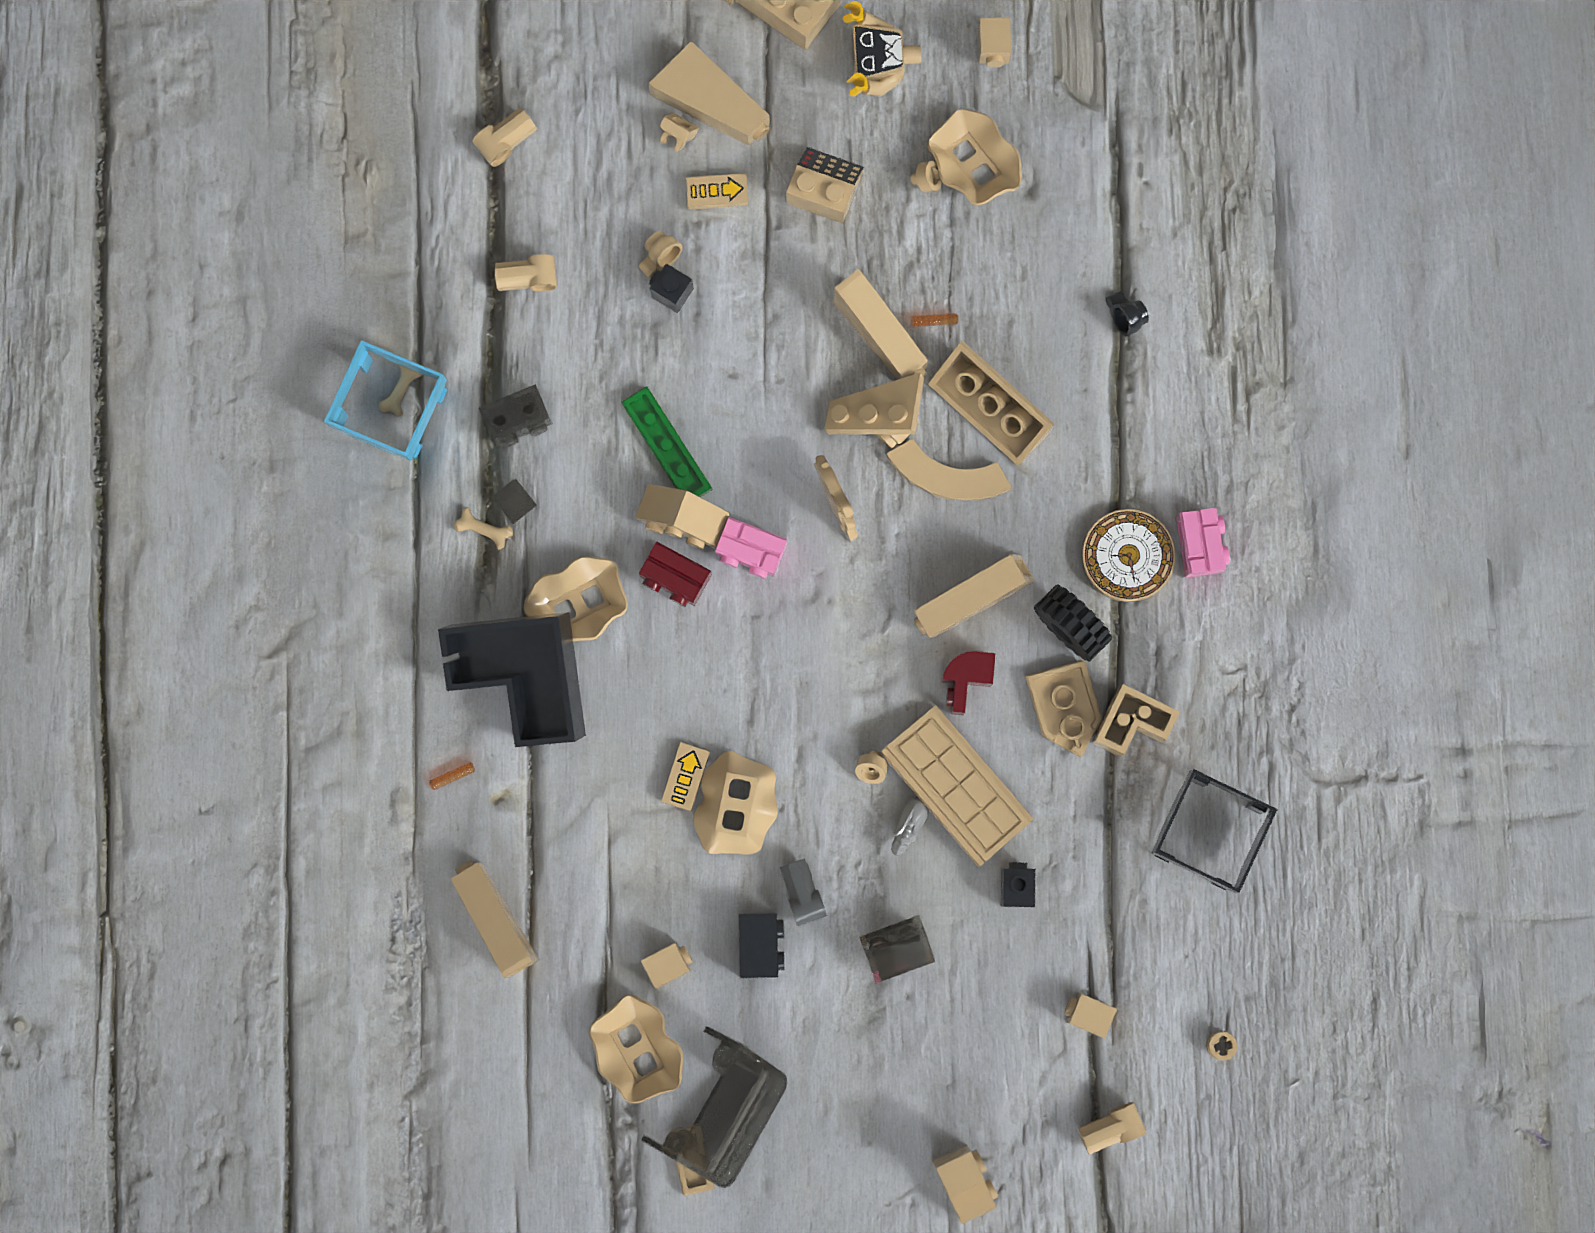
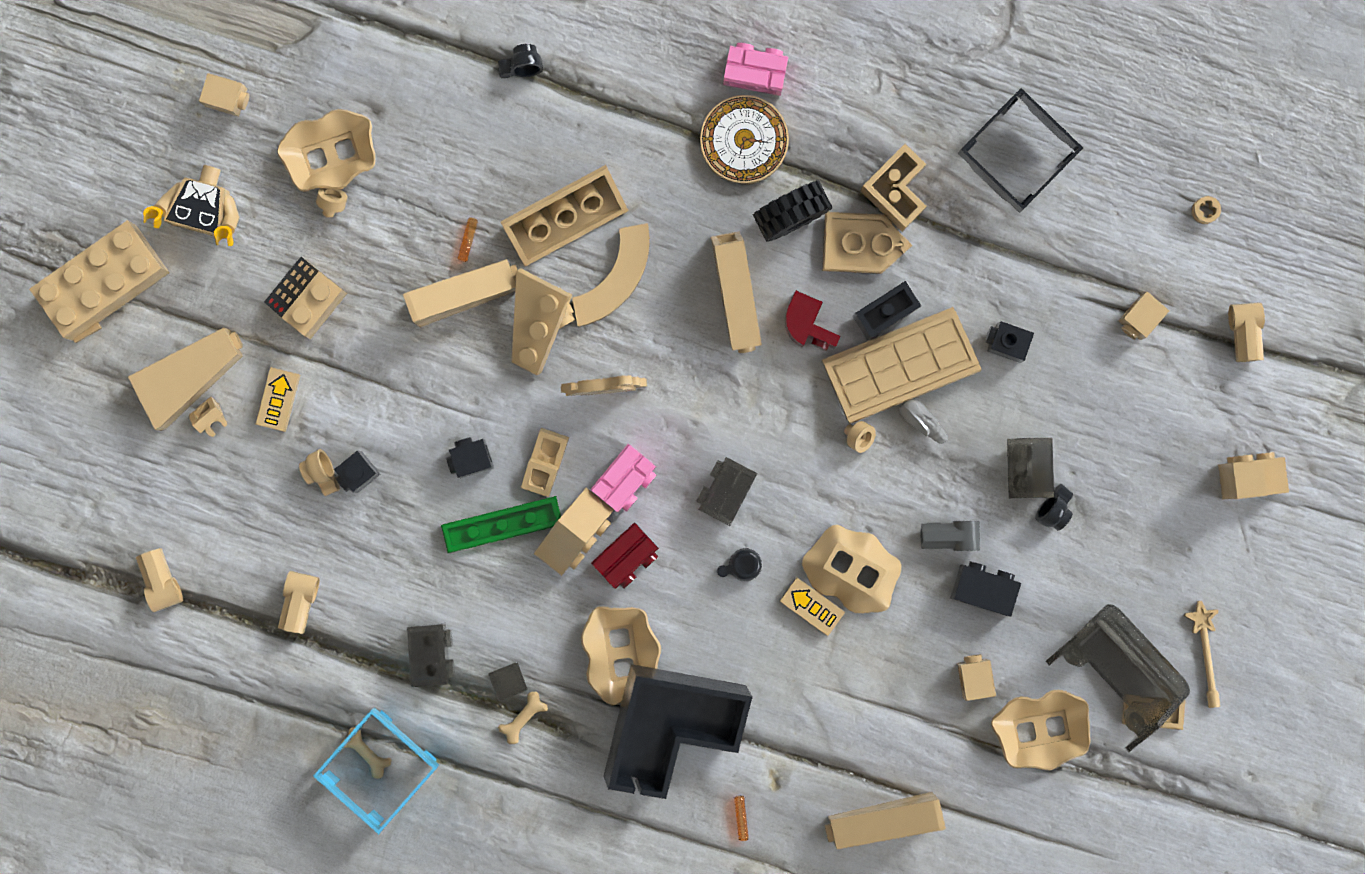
camera: 75 degrees left, 5 degrees up
none -> black brick [446,437,494,479]
none -> tan slope [521,428,569,497]
none -> clear smoke brick [696,457,758,526]
none -> black piece [717,548,762,581]
none -> black brick [852,281,921,341]
none -> black piece [1035,484,1073,531]
none -> tan piece [1184,601,1220,708]

